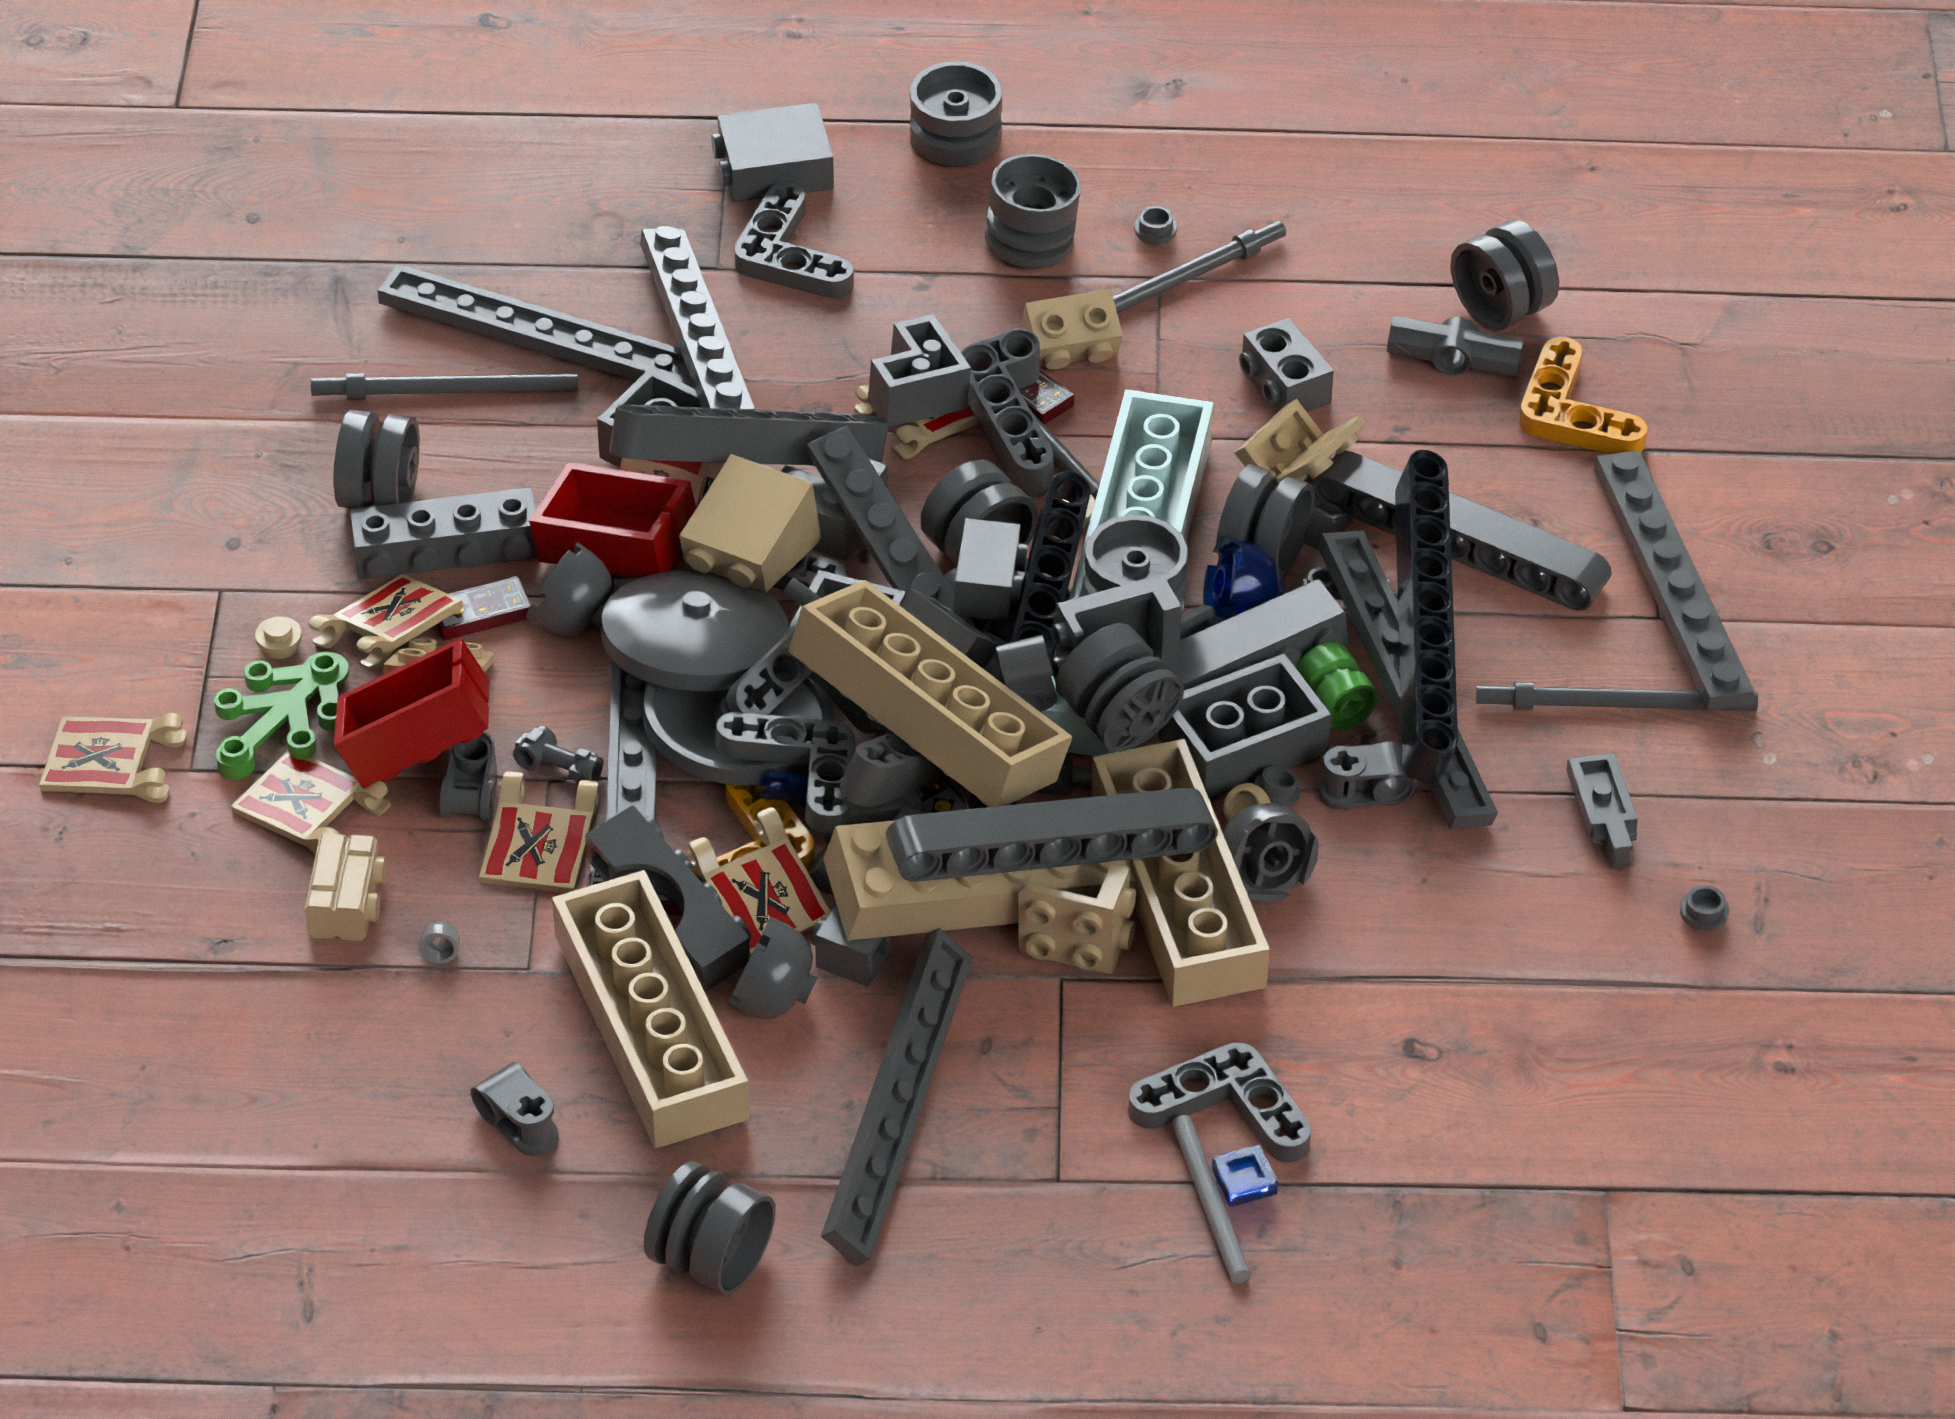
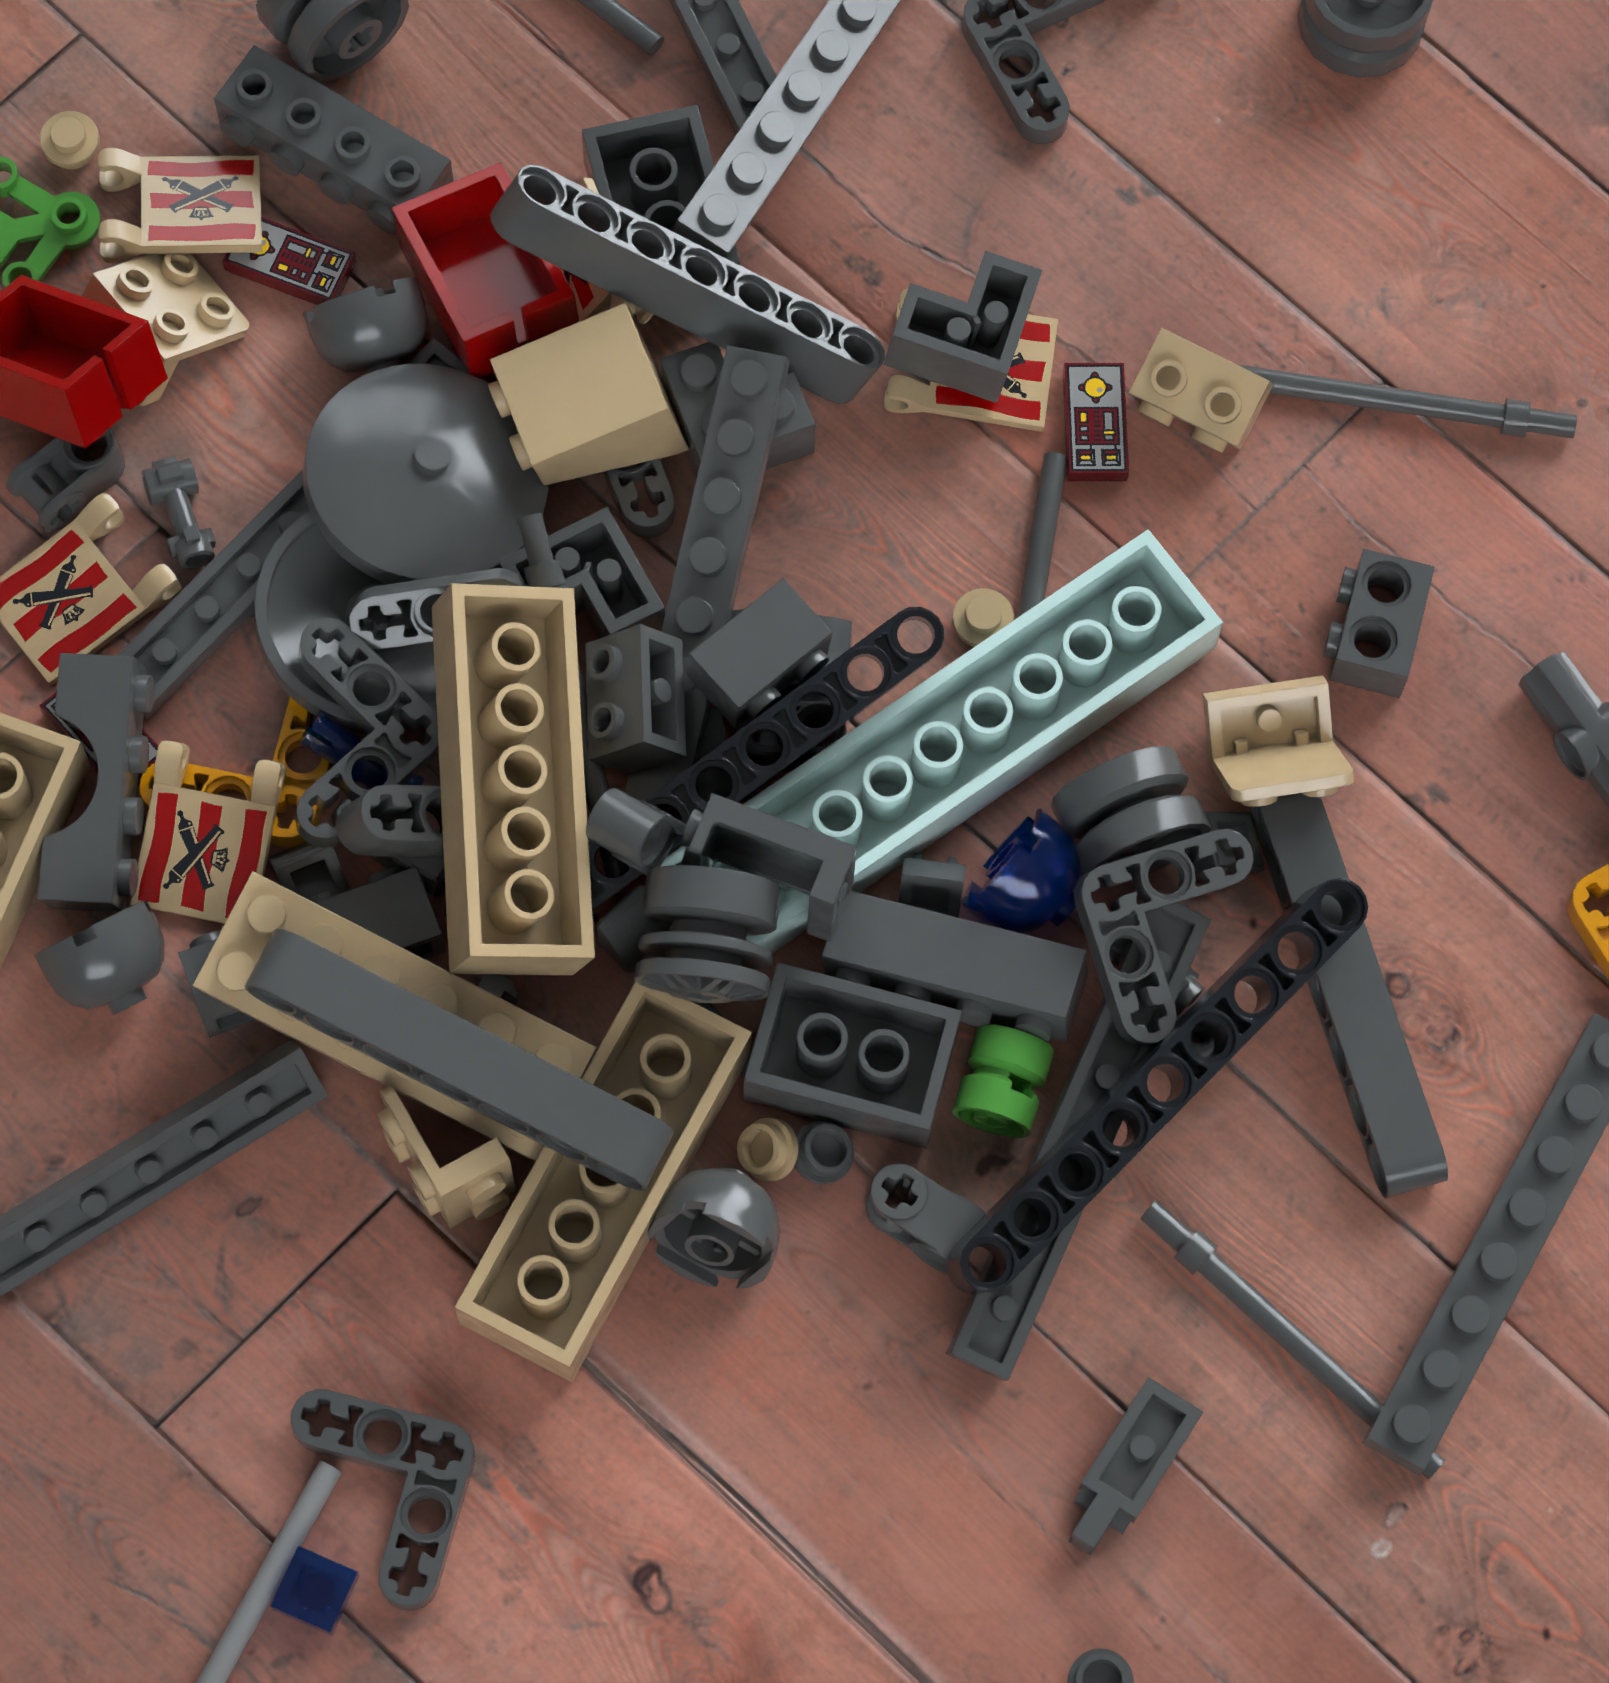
camera: 40 degrees right, 25 degrees up
dark grey wheel [921,460,1038,567] -> none
dark grey beam [961,328,1054,497] -> none
dark grey wheel [985,153,1081,268] -> none
dark grey wheel [1084,514,1188,612] -> none
dark grey plate [1134,205,1177,245] -> none
none -> dark grey beam [1074,829,1254,1046]

